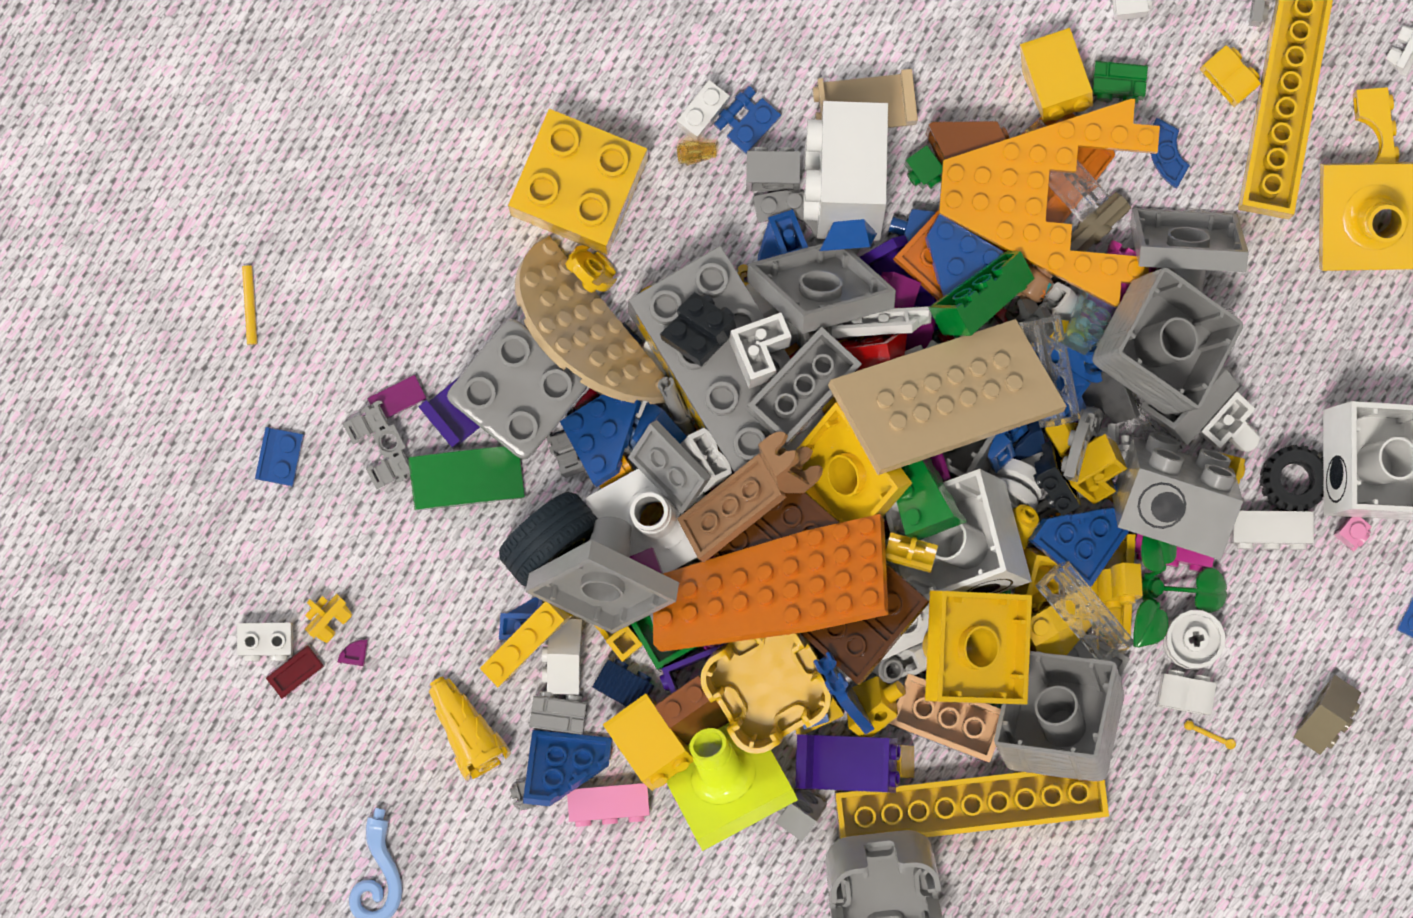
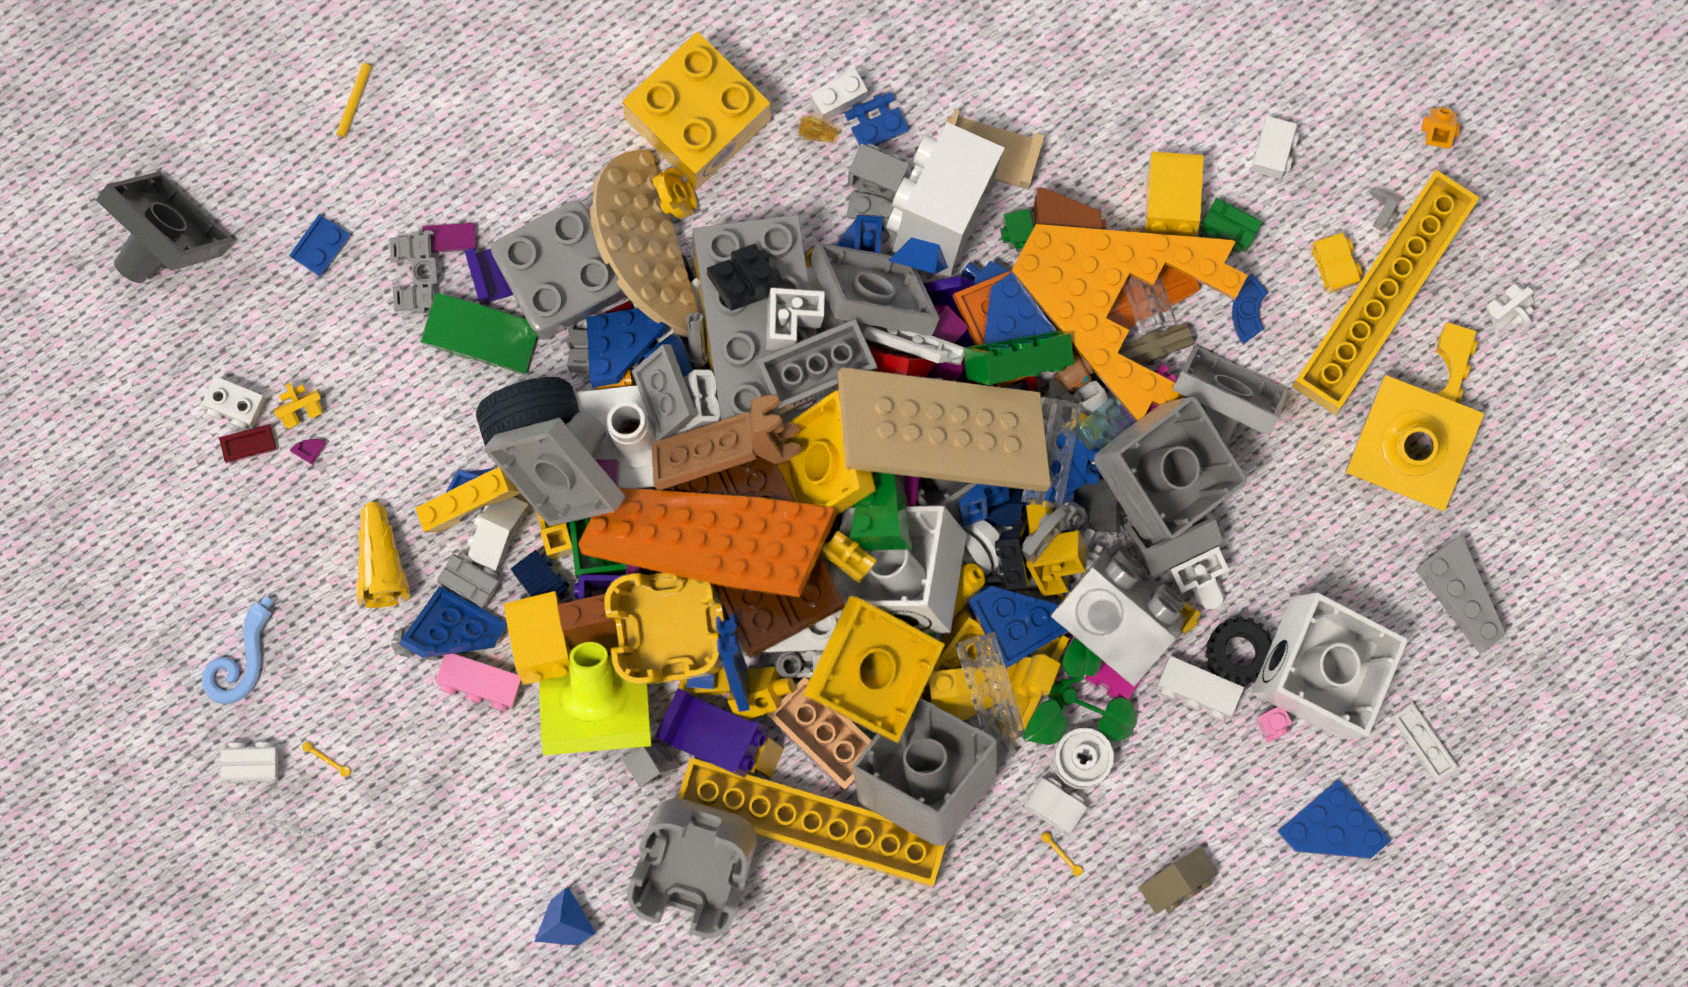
camera: 20 degrees right, 5 degrees down
none -> dark grey piece [96,171,235,283]

